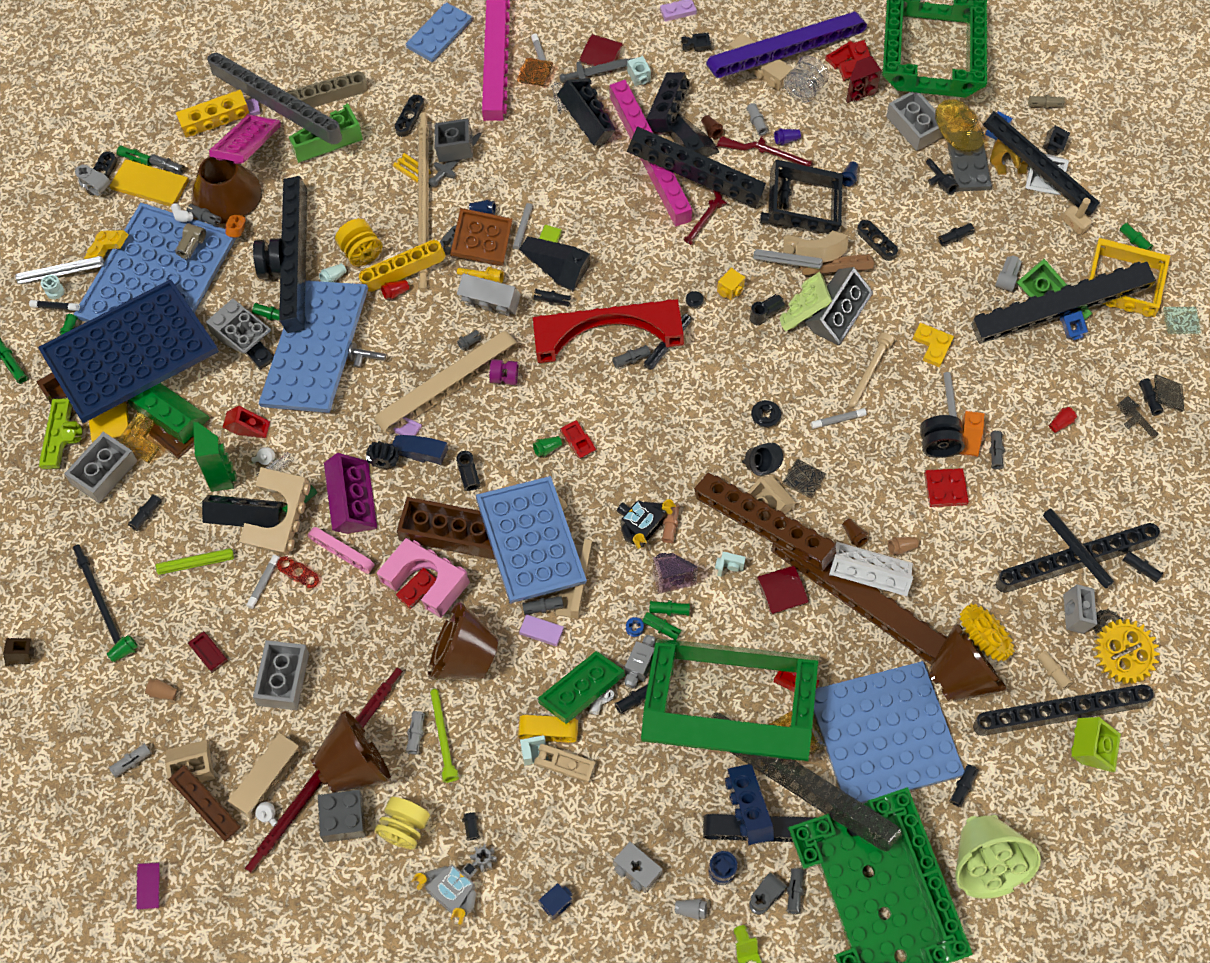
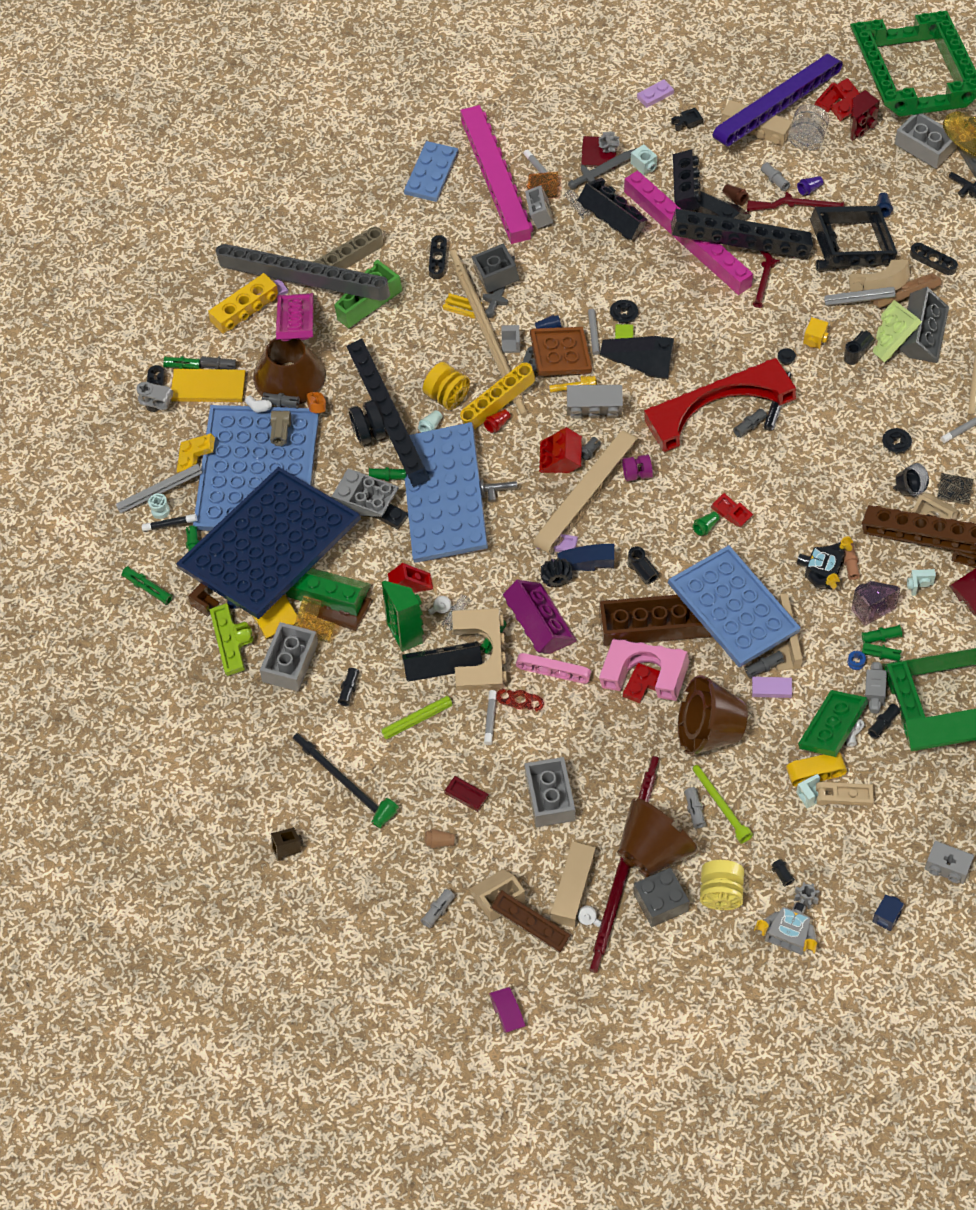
camera: 15 degrees left, 5 degrees down
black pin [533,288,571,307] -> none
none -> light grey panel [501,325,520,353]
none -> light grey brick [525,185,554,229]
none -> red slope [539,427,582,473]
none -> light grey gear [599,131,619,152]
none -> black gear [610,300,638,324]

